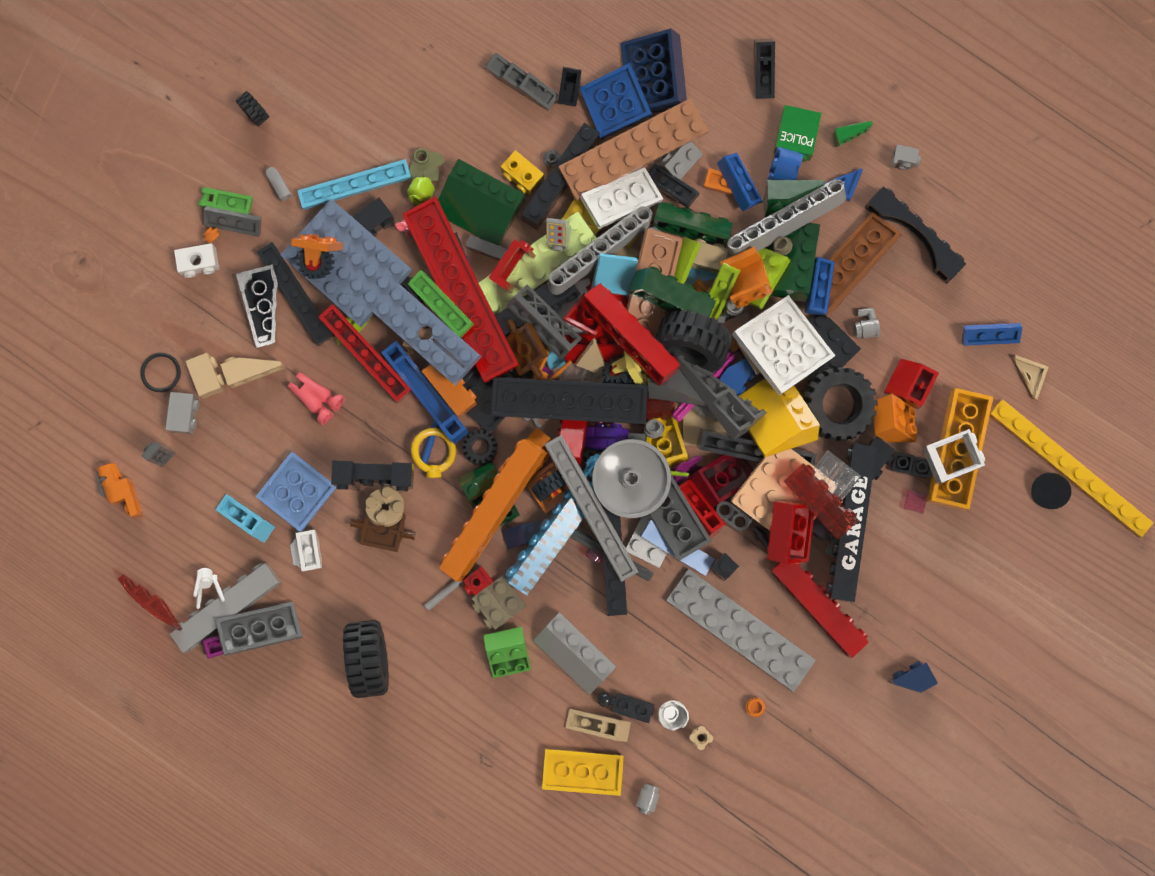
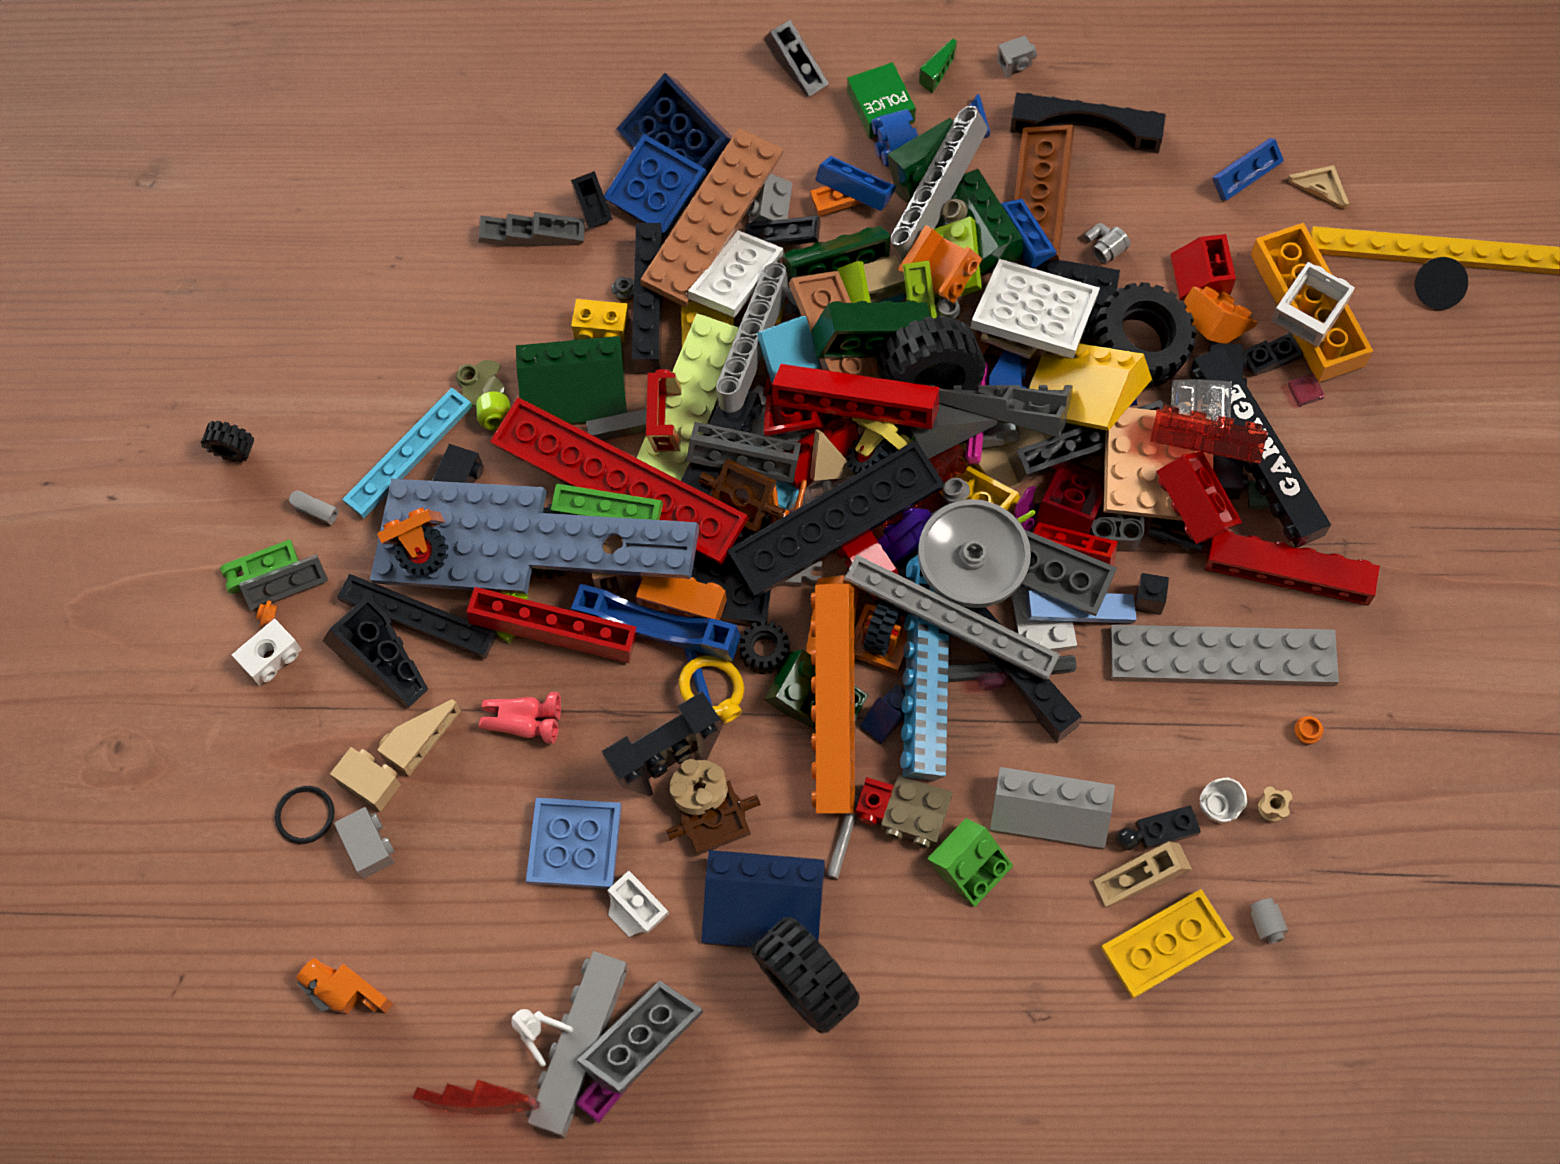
camera: 30 degrees left, 15 degrees down
dark grey plate [141,441,175,467] -> none
medium azure slope [215,494,275,543] -> none
coral plant [395,220,412,237] -> none
light grey slope [546,218,571,252] -> none
dark blue slope [889,661,938,693] -> none
none -> dark blue slope [701,850,825,948]

